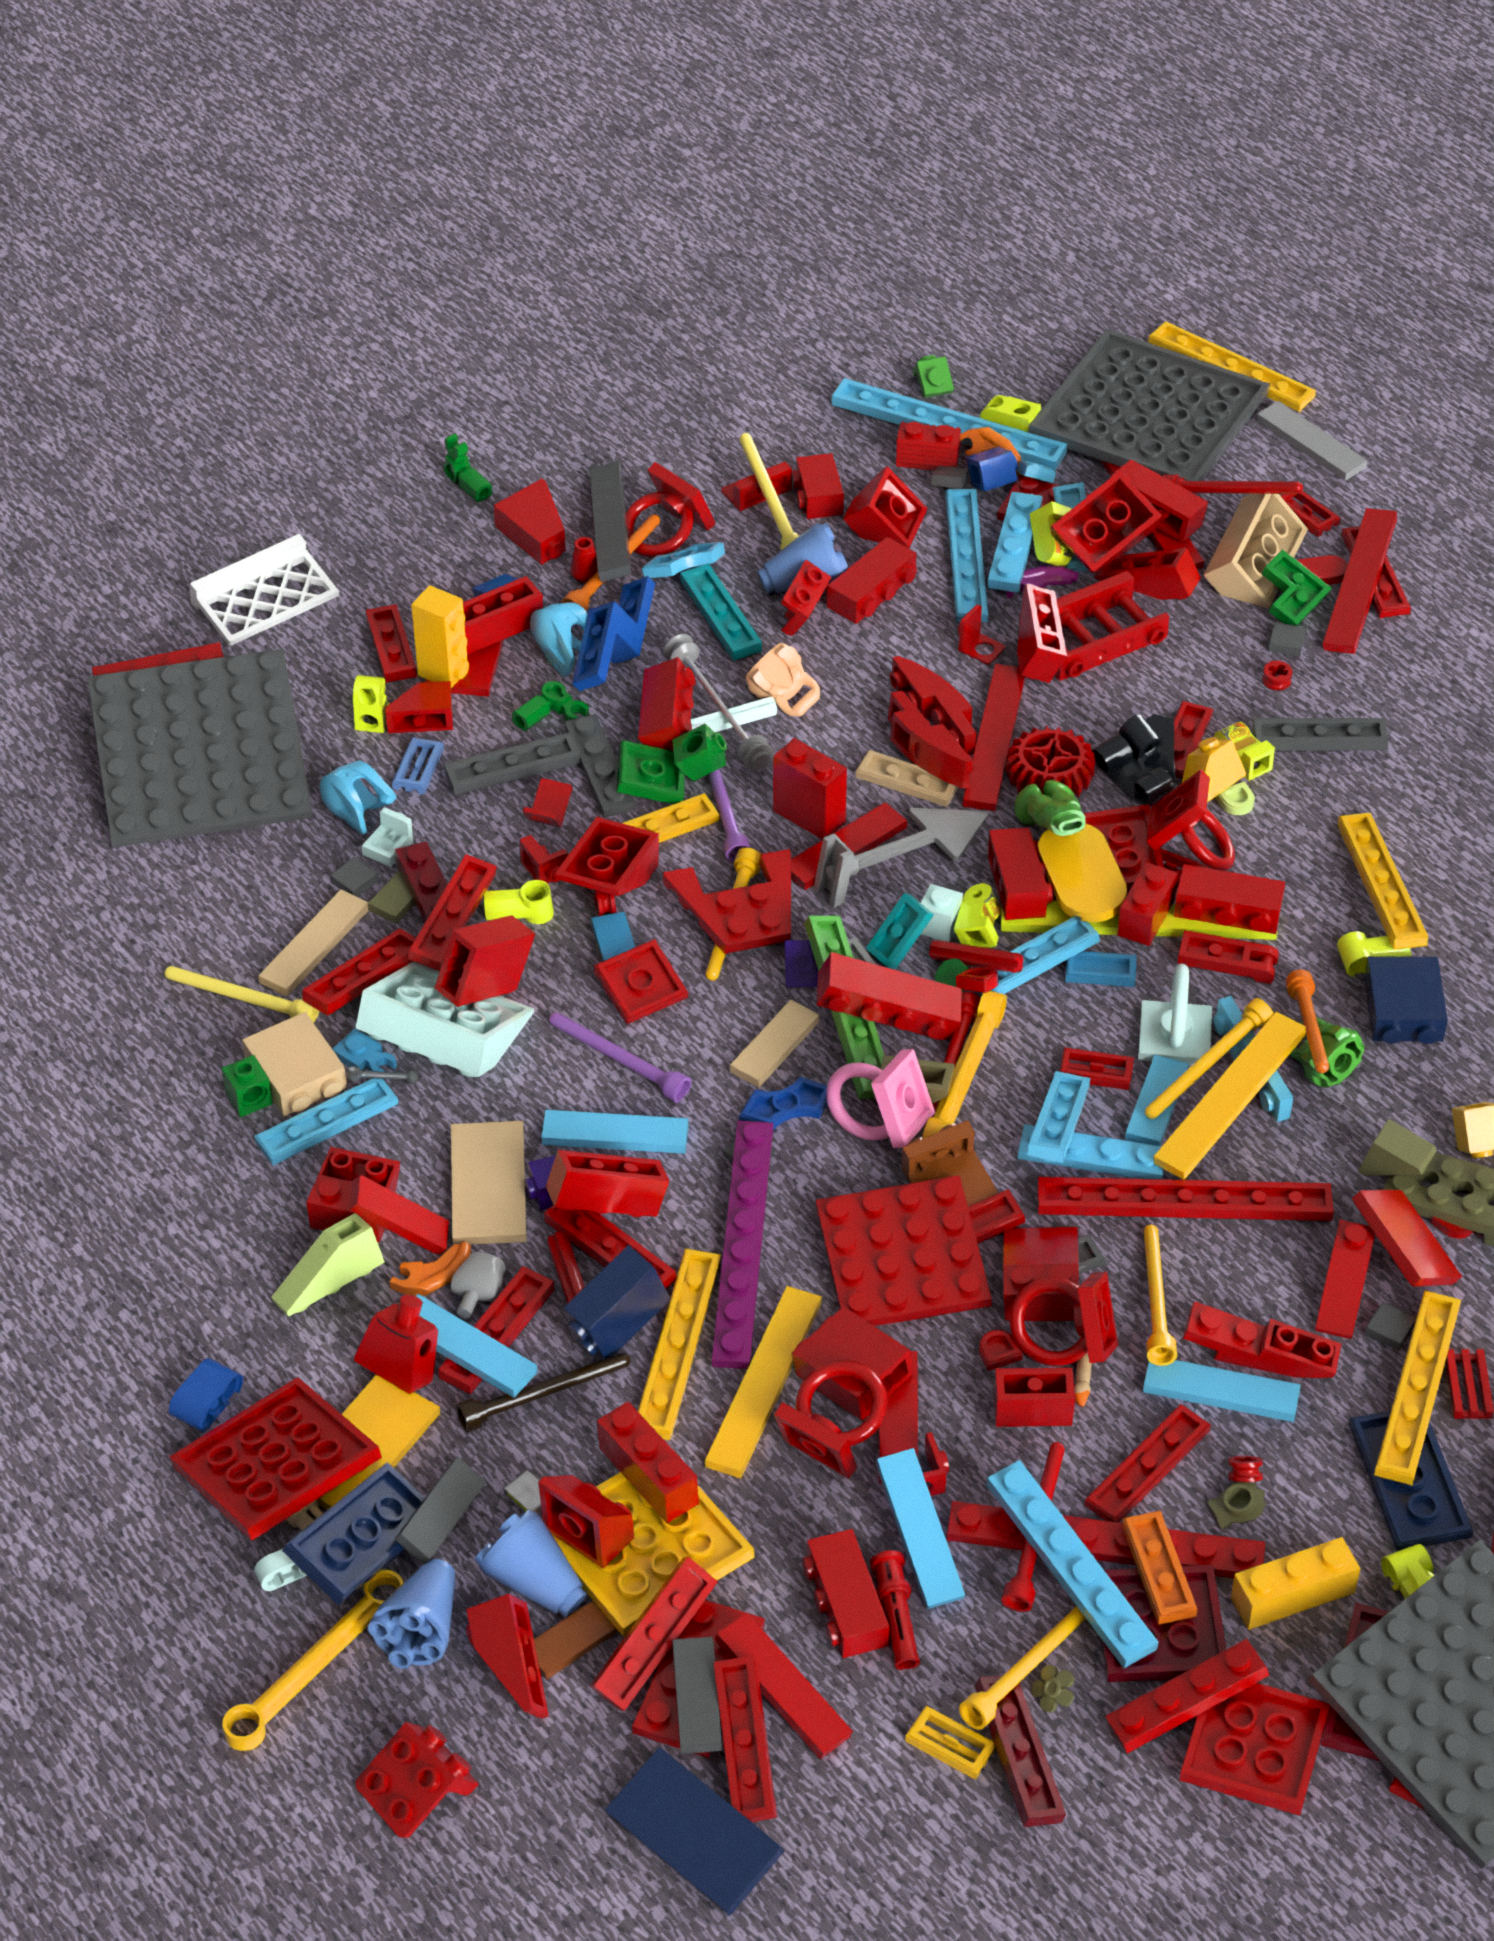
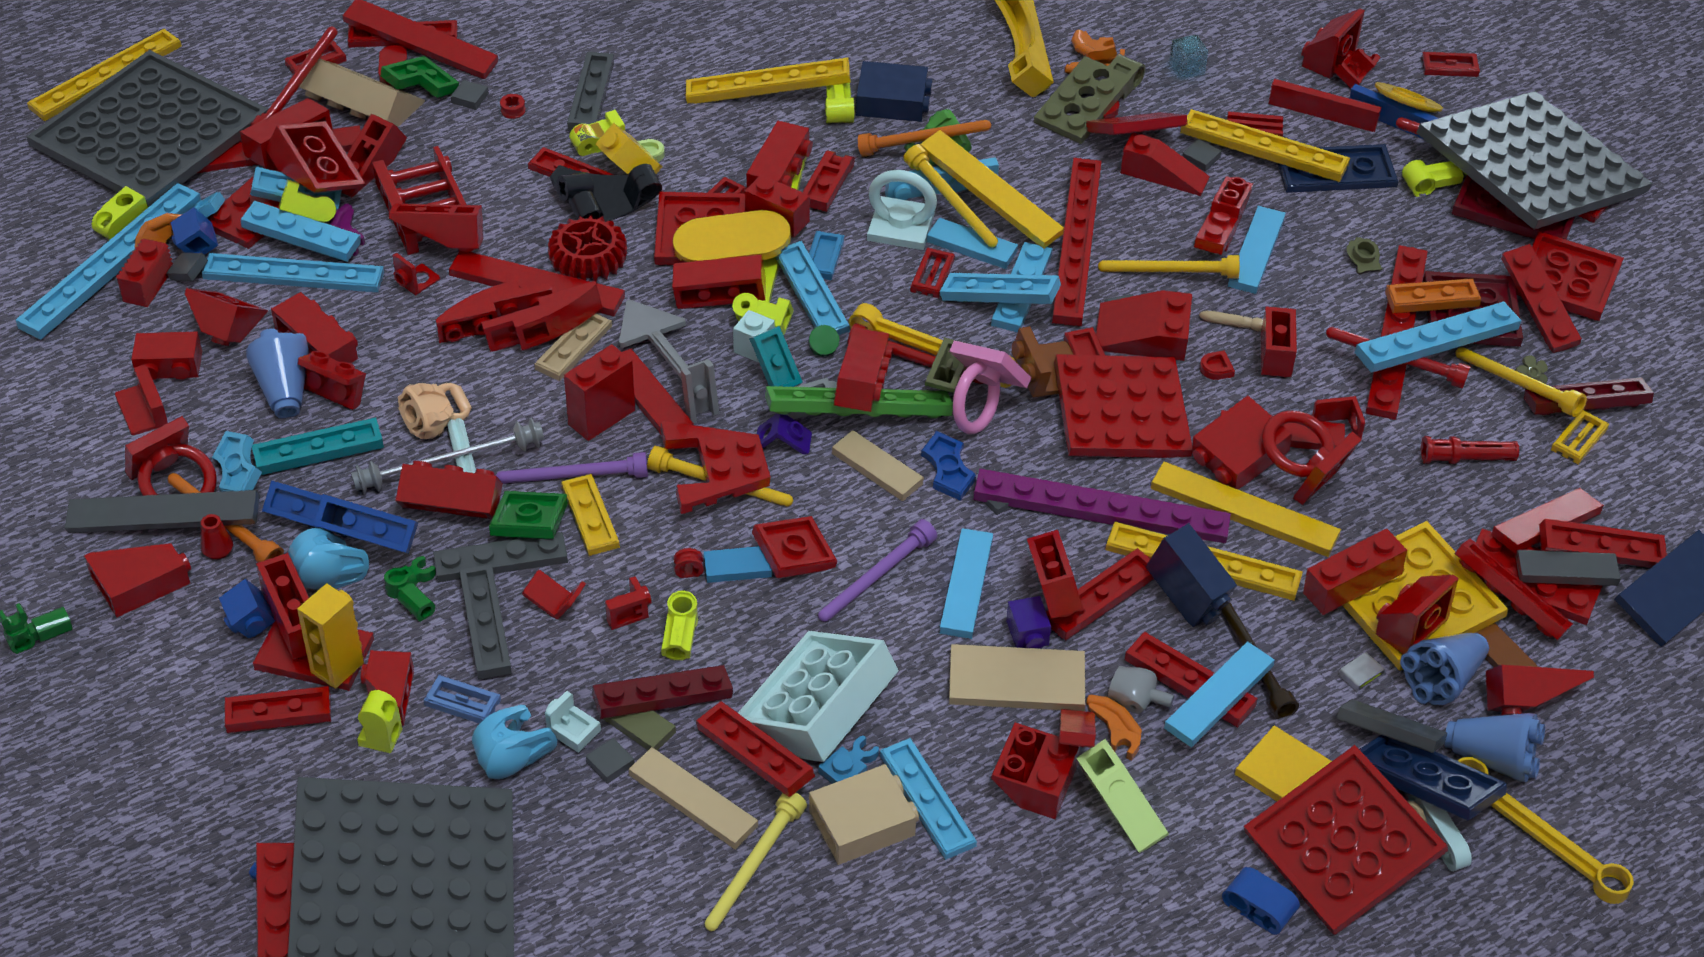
camera: 85 degrees left, 0 degrees up
white fence [190,534,339,646] -> none
green brick [221,1055,273,1118] -> none
dark grey hinge [346,1066,419,1084] -> none
red torso [353,1295,438,1394] -> none
red bracket [355,1722,479,1838] -> none
red plate [408,854,497,972] -> none
red brick [434,915,536,1007] -> none
red axle [547,1231,585,1304] -> none
red slope [555,817,659,896] -> none
green brick [673,723,727,781] -> none
light yellow piece [739,433,799,550] -> none
red brick [802,1528,889,1658] -> none
medium azure tile [875,1448,965,1610] -> none
bright green bracket [912,355,954,398] -> none
red axle [929,940,1024,973] -> none
red tile [956,967,998,993] -> none
red tile [1009,1271,1119,1366] -> none
bright green piece [1014,780,1085,836] -> none
red tile [1084,1404,1211,1523] -> none
red tile [1146,769,1235,871] -> none
red bush [1228,1456,1263,1482] -> none
yellow brick [1231,1537,1361,1630] -> none
light grey tile [1256,401,1367,481] -> none
olive slope [1358,1118,1437,1176] -> none

